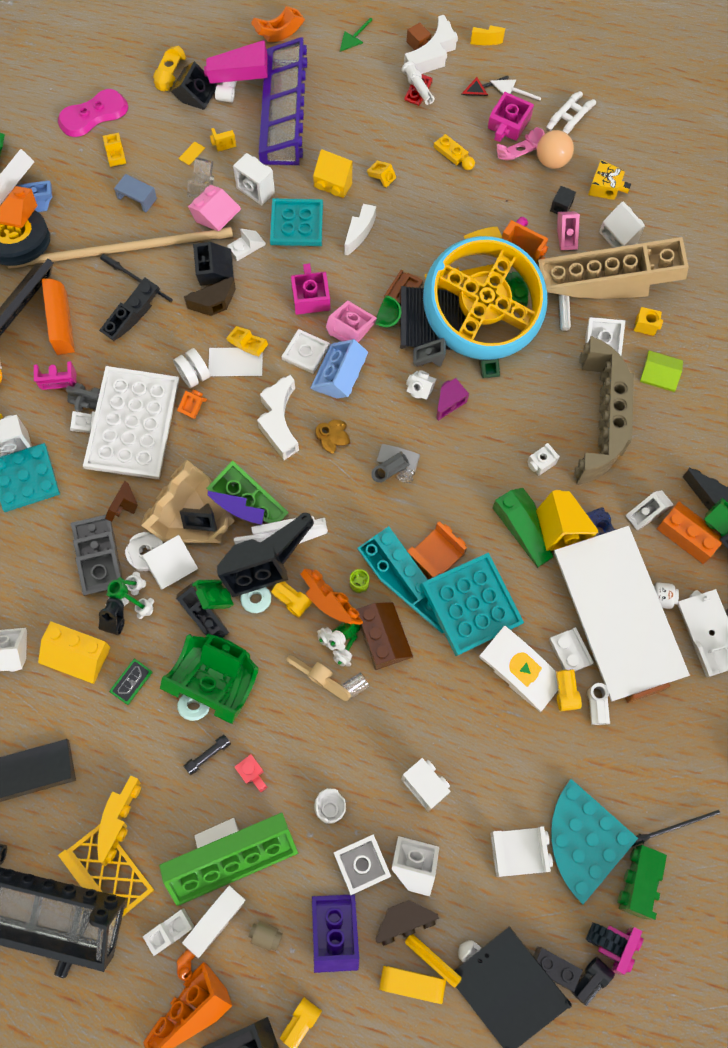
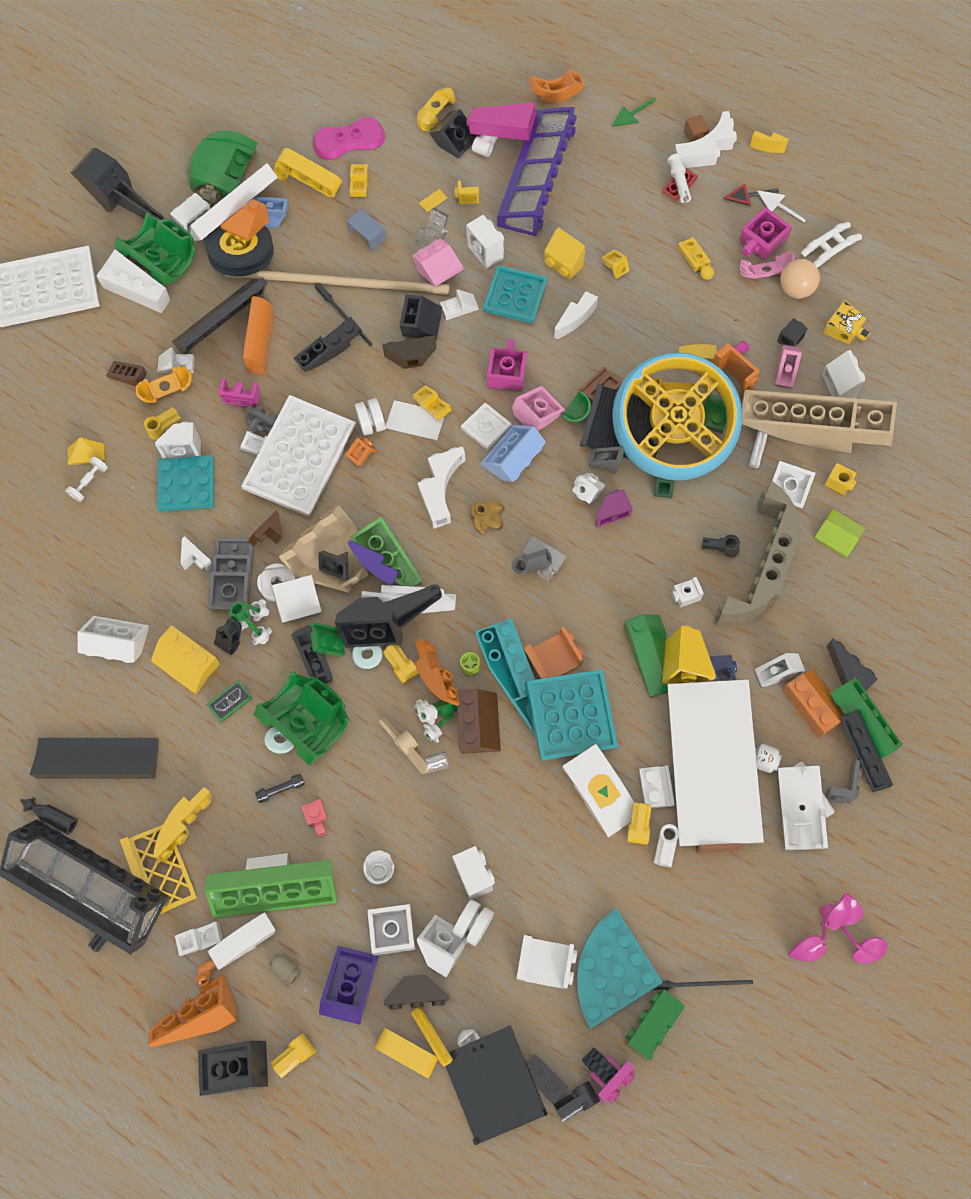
camera: 20 degrees right, 0 degrees up
none -> white slope [181,536,212,572]
none -> yellow beam [273,148,342,198]
none -> white wheel [452,899,495,947]
none -> black pin [702,534,740,558]

